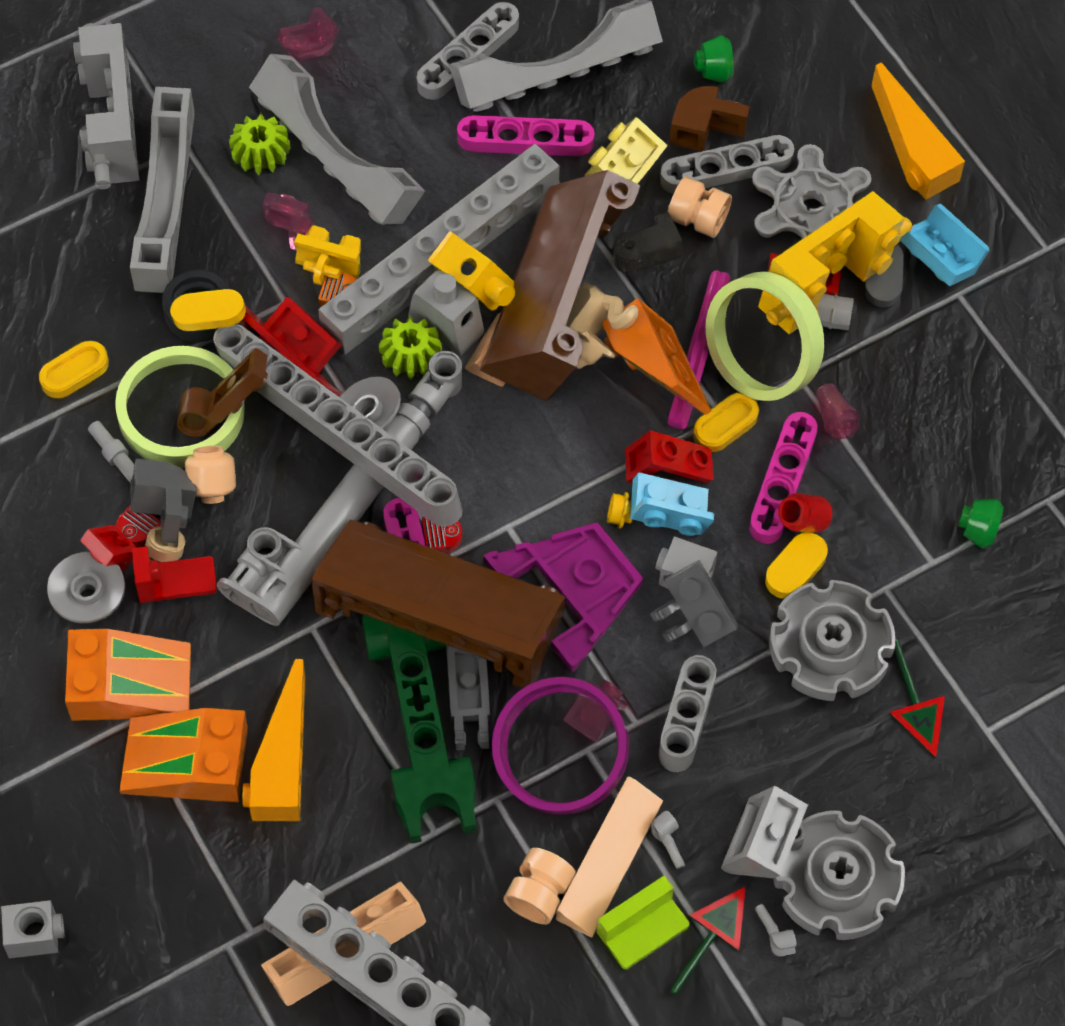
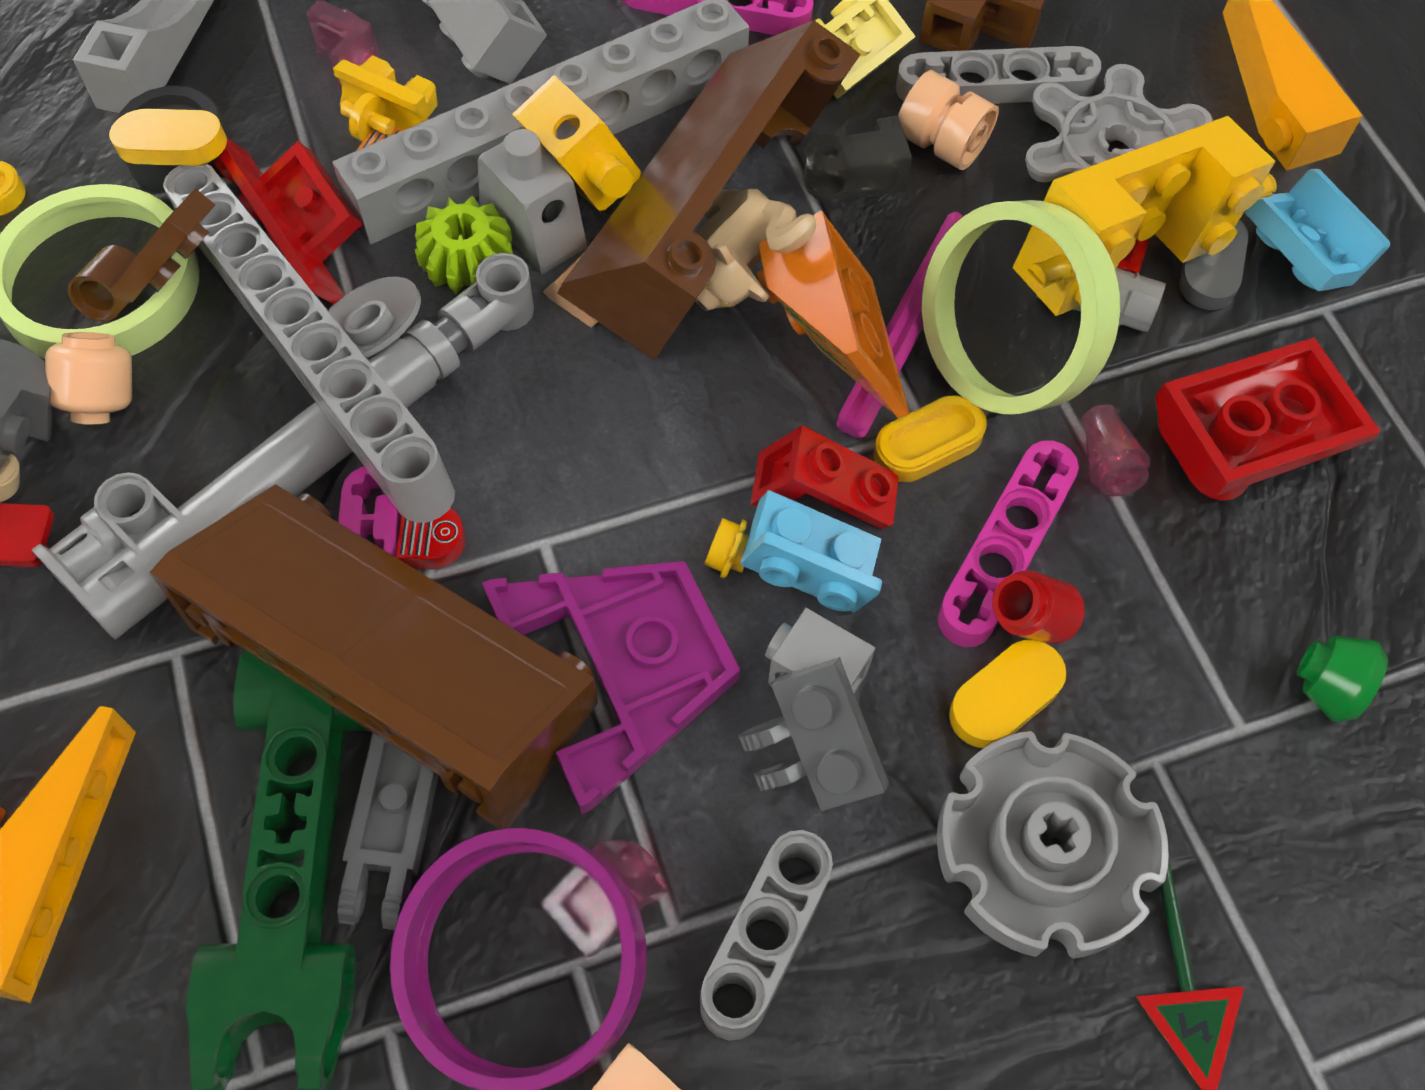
camera: 10 degrees right, 0 degrees up
none -> red slope [1155,337,1381,501]

